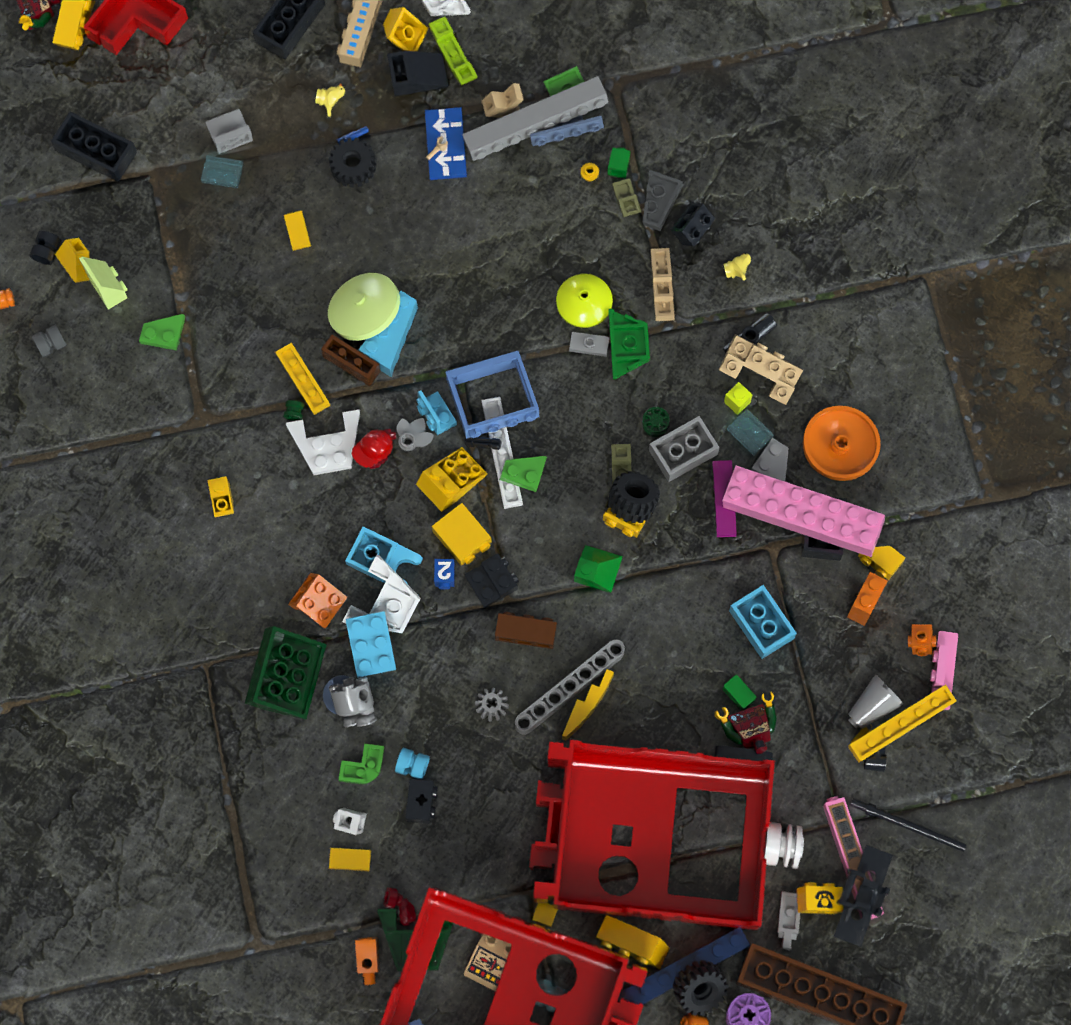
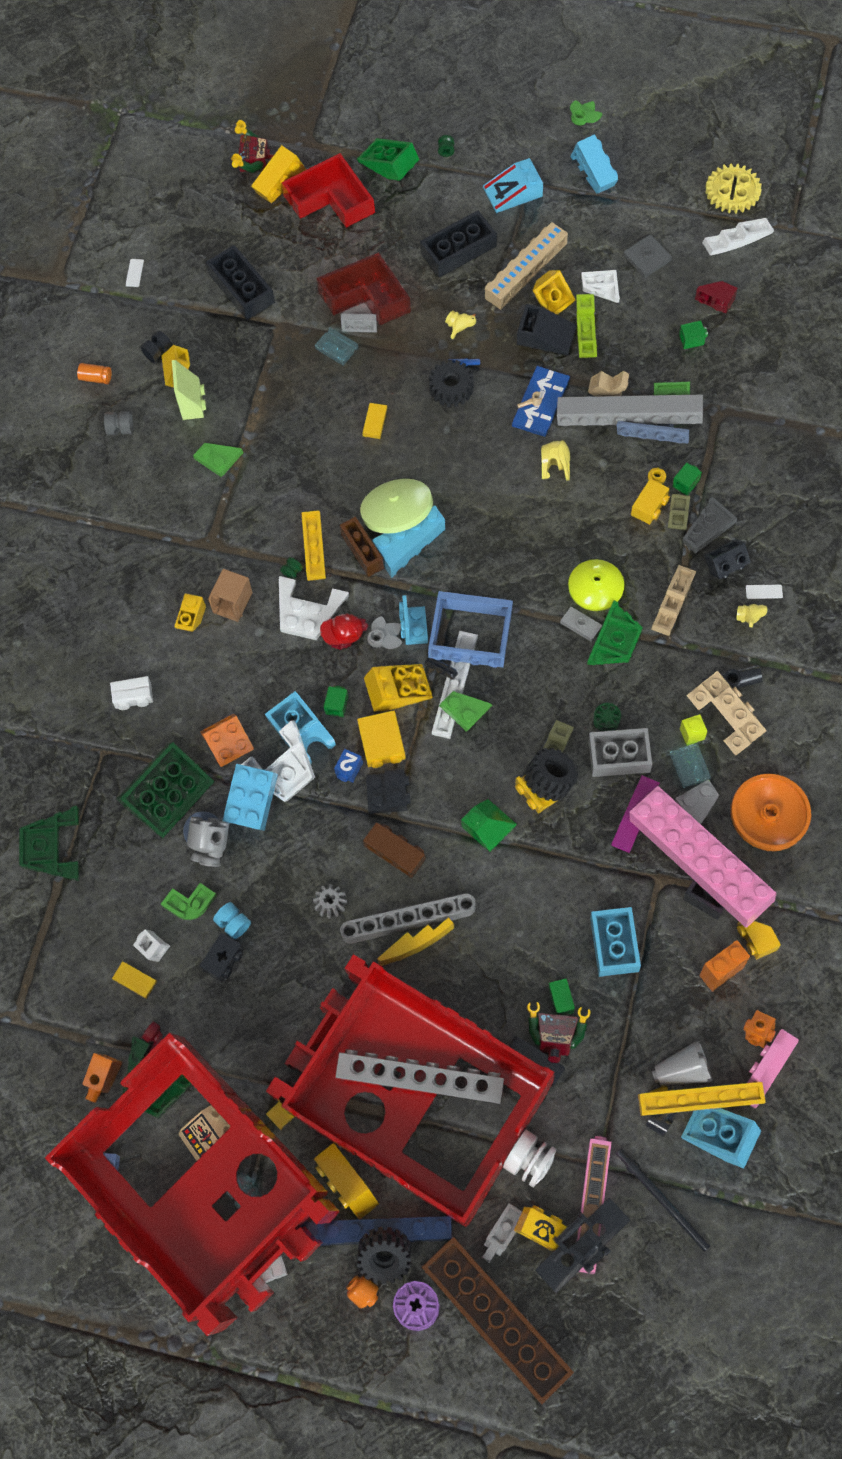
camera: 30 degrees right, 5 degrees down
none -> dark green wing [19,806,79,881]
none -> white brick [110,676,153,710]
none -> medium nougat piece [208,569,253,622]
none -> clear red piece [316,253,411,325]
none -> green brick [324,686,349,717]
none -> light grey brick [335,1049,505,1104]
none -> light yellow helmet [541,440,570,481]
none -> yellow brick [631,479,670,525]
none -> green brick [679,321,708,349]
none -> medium azure slope [681,1108,761,1168]
none -> white sticker [746,585,783,599]

